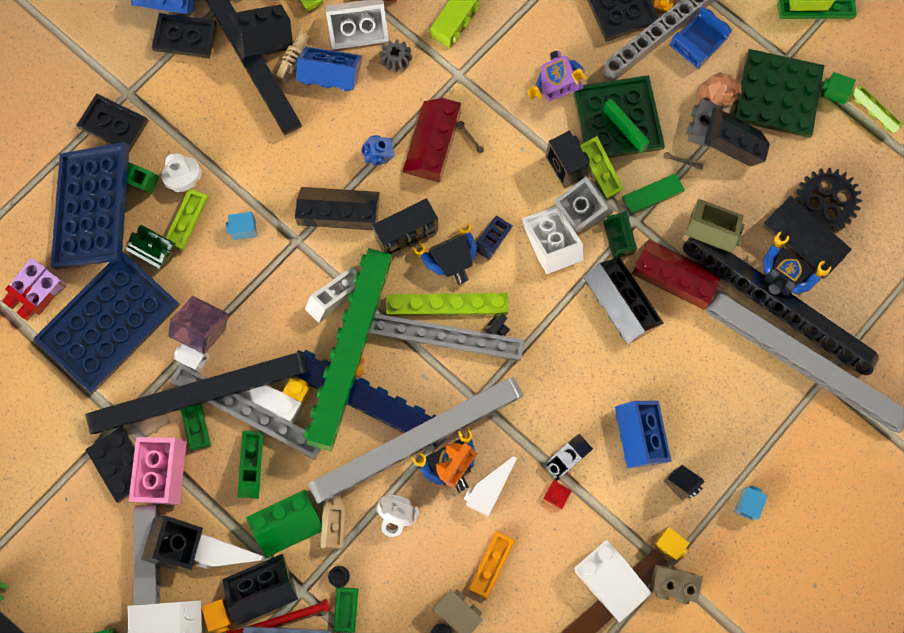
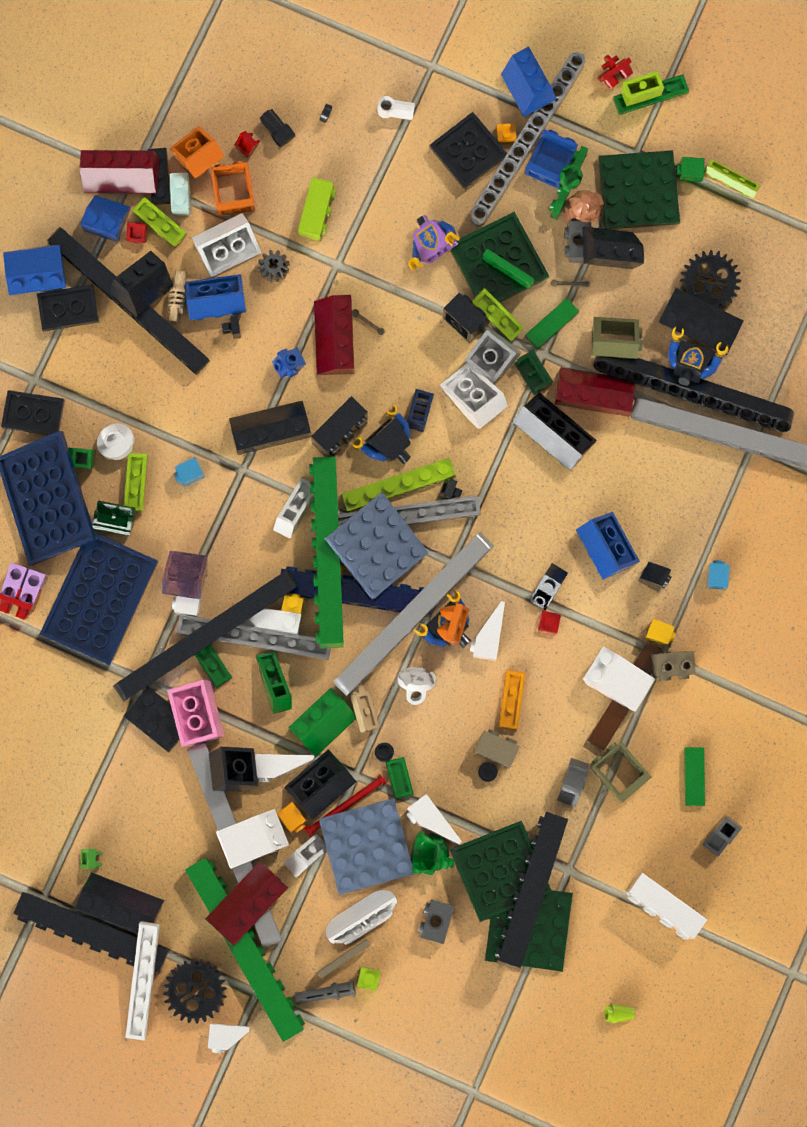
camera: 20 degrees left, 5 degrees up
none -> black tile [222,315,241,339]
none -> sand blue plate [324,492,429,599]
none -> green plate [549,146,589,220]

